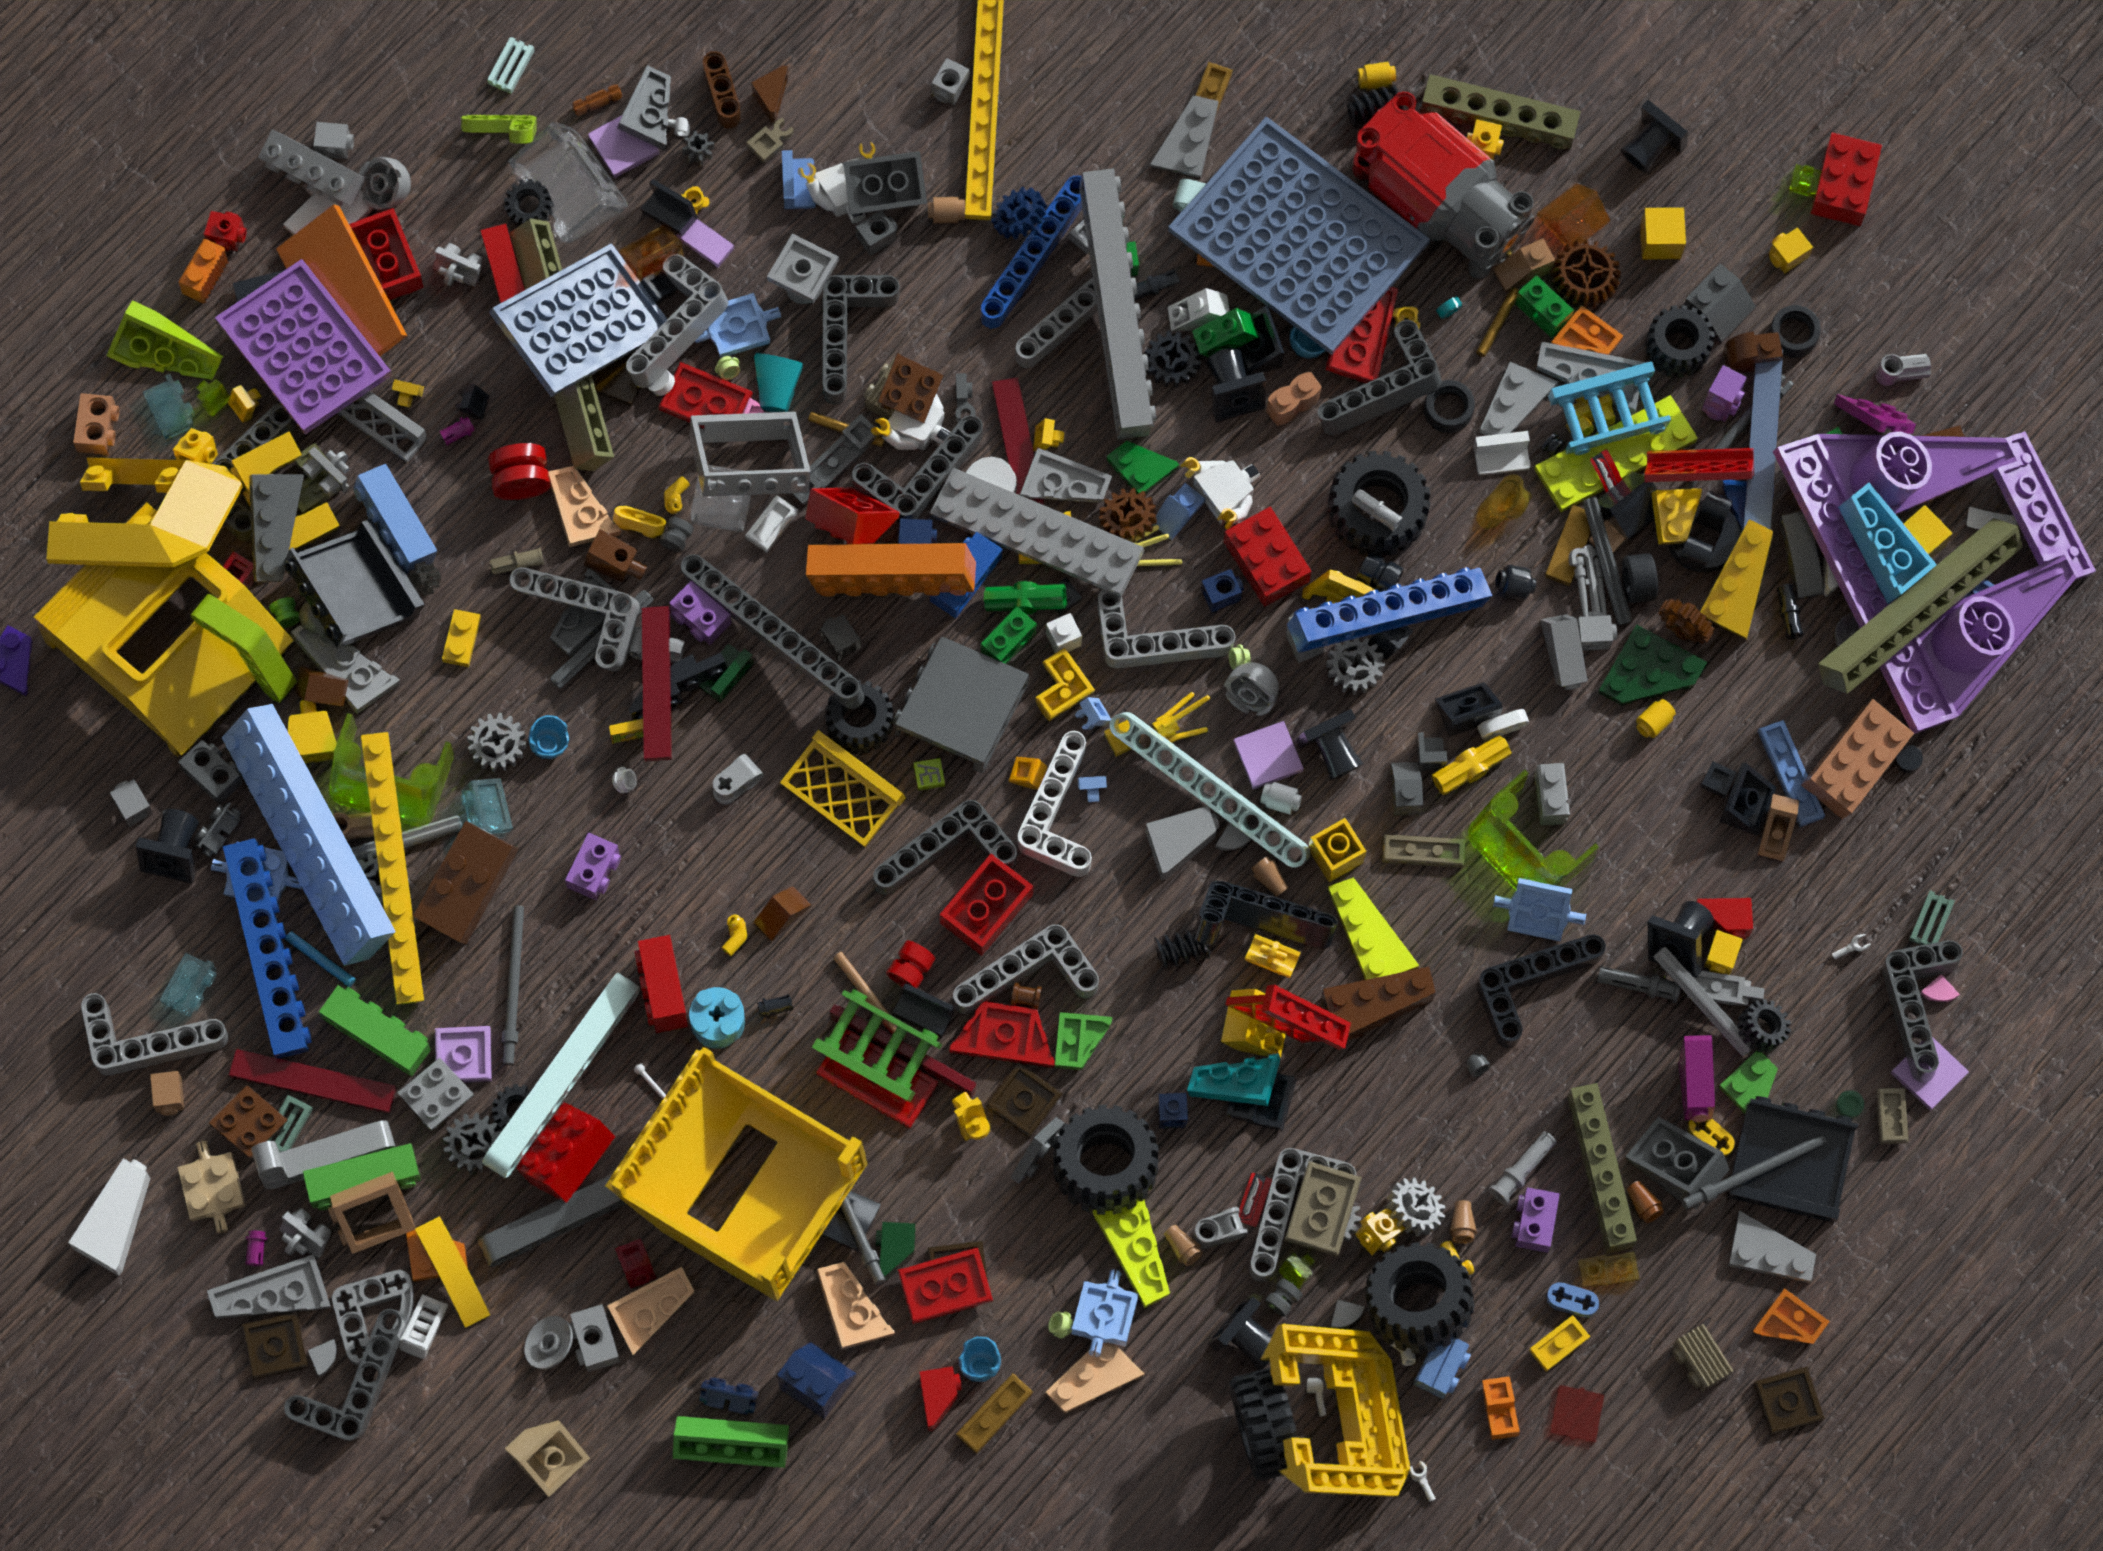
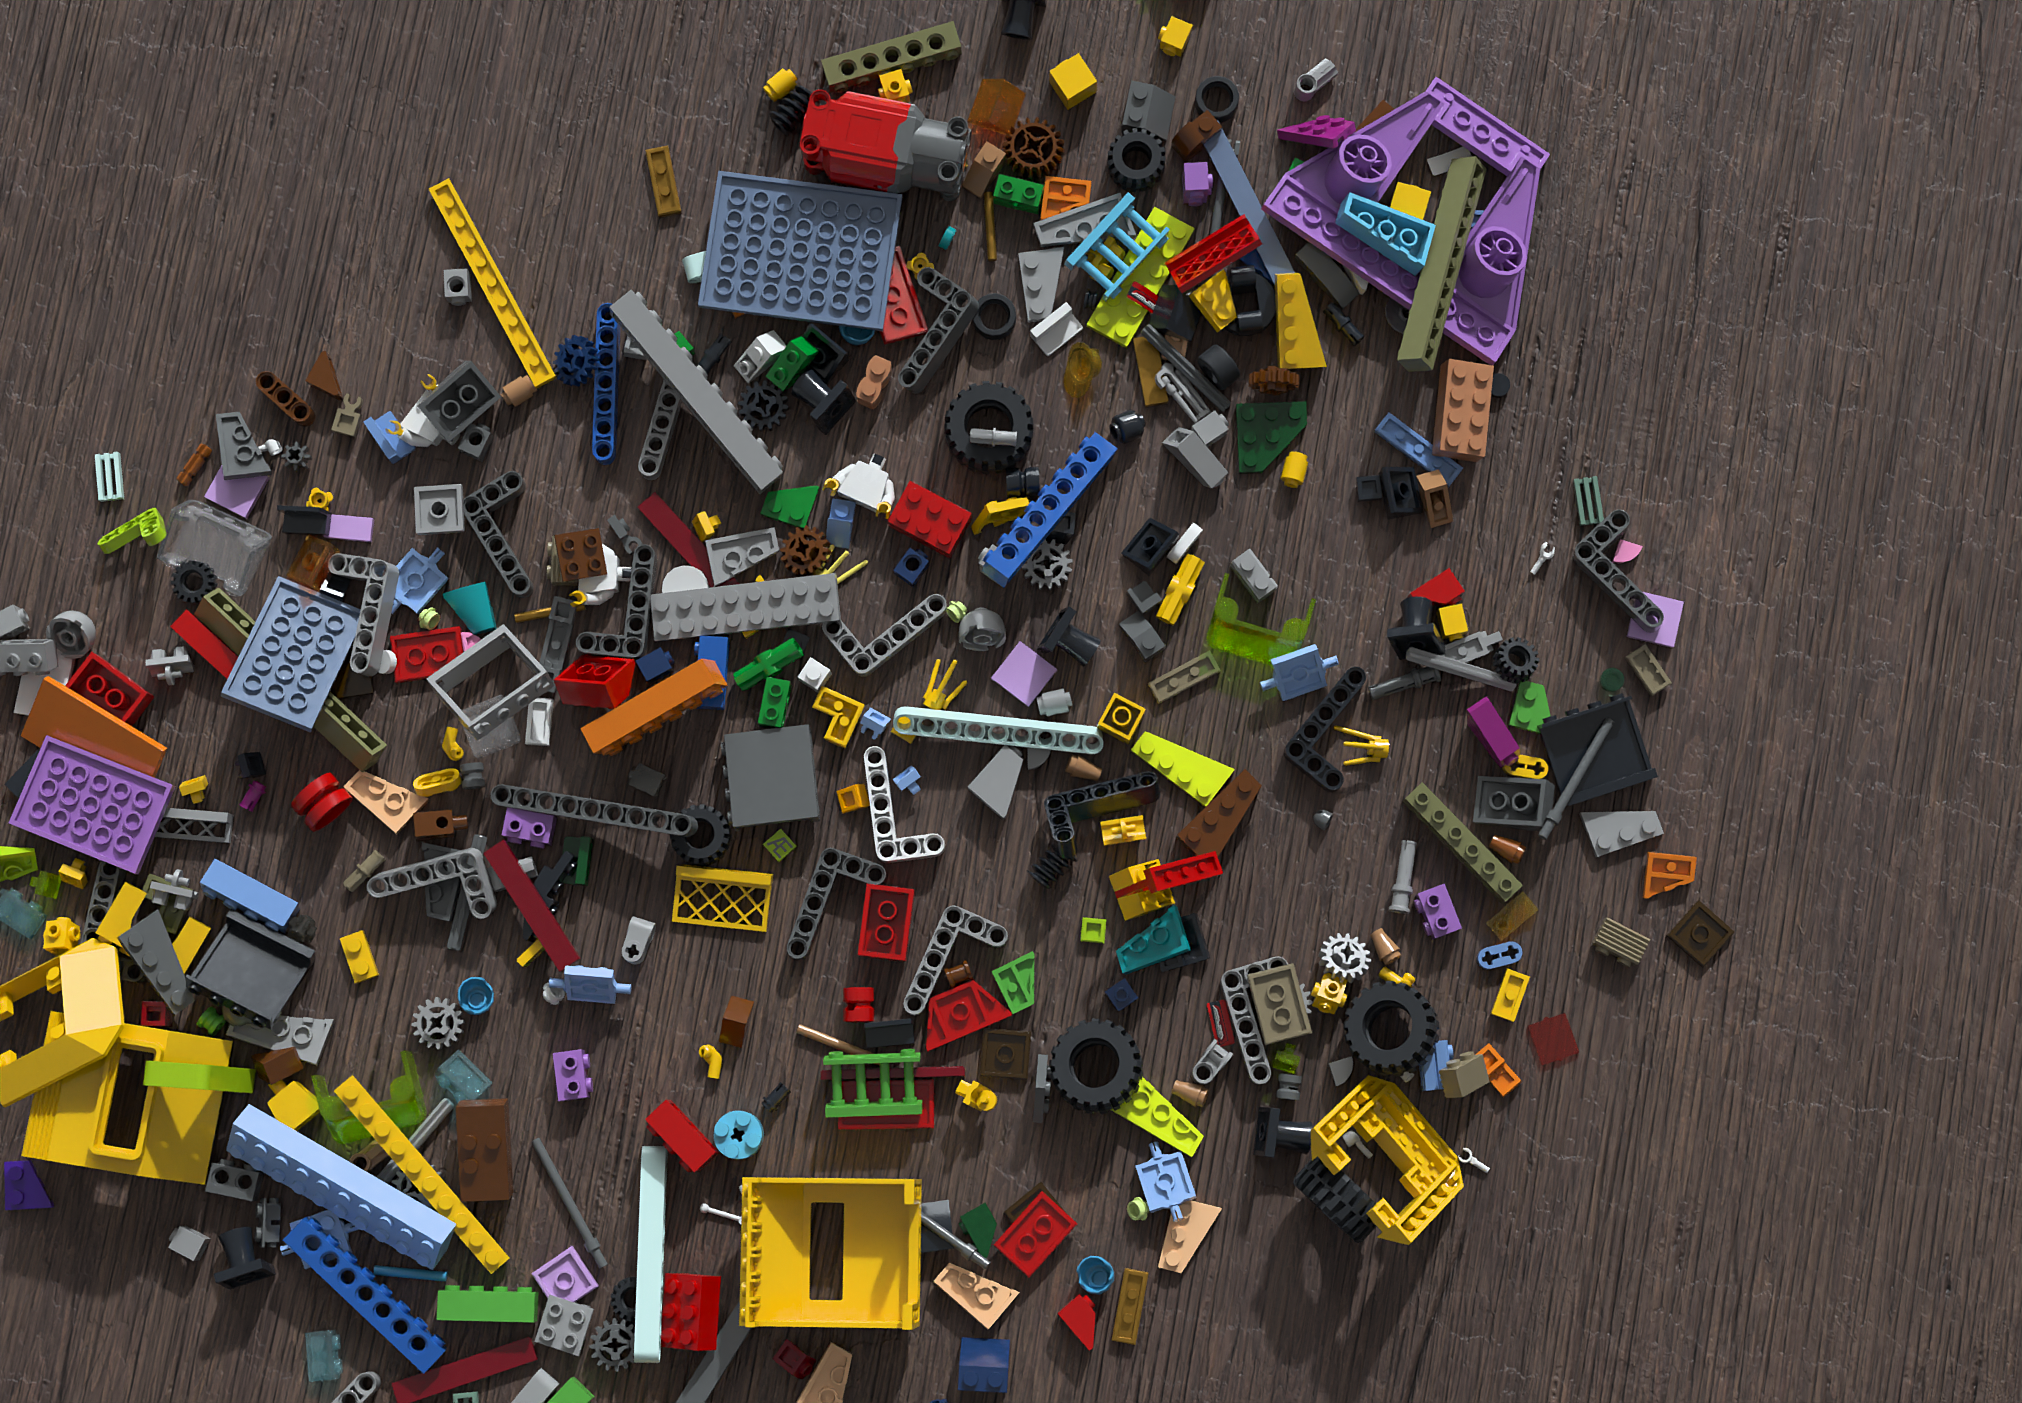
camera: 25 degrees left, 10 degrees up
light grey wing [1150,95,1219,178] -> none
none -> light blue plate [549,965,631,1004]
none -> lime tile [1080,917,1106,944]
none -> yellow plant [1334,725,1389,766]
none -> dark tan brick [1438,1052,1490,1098]

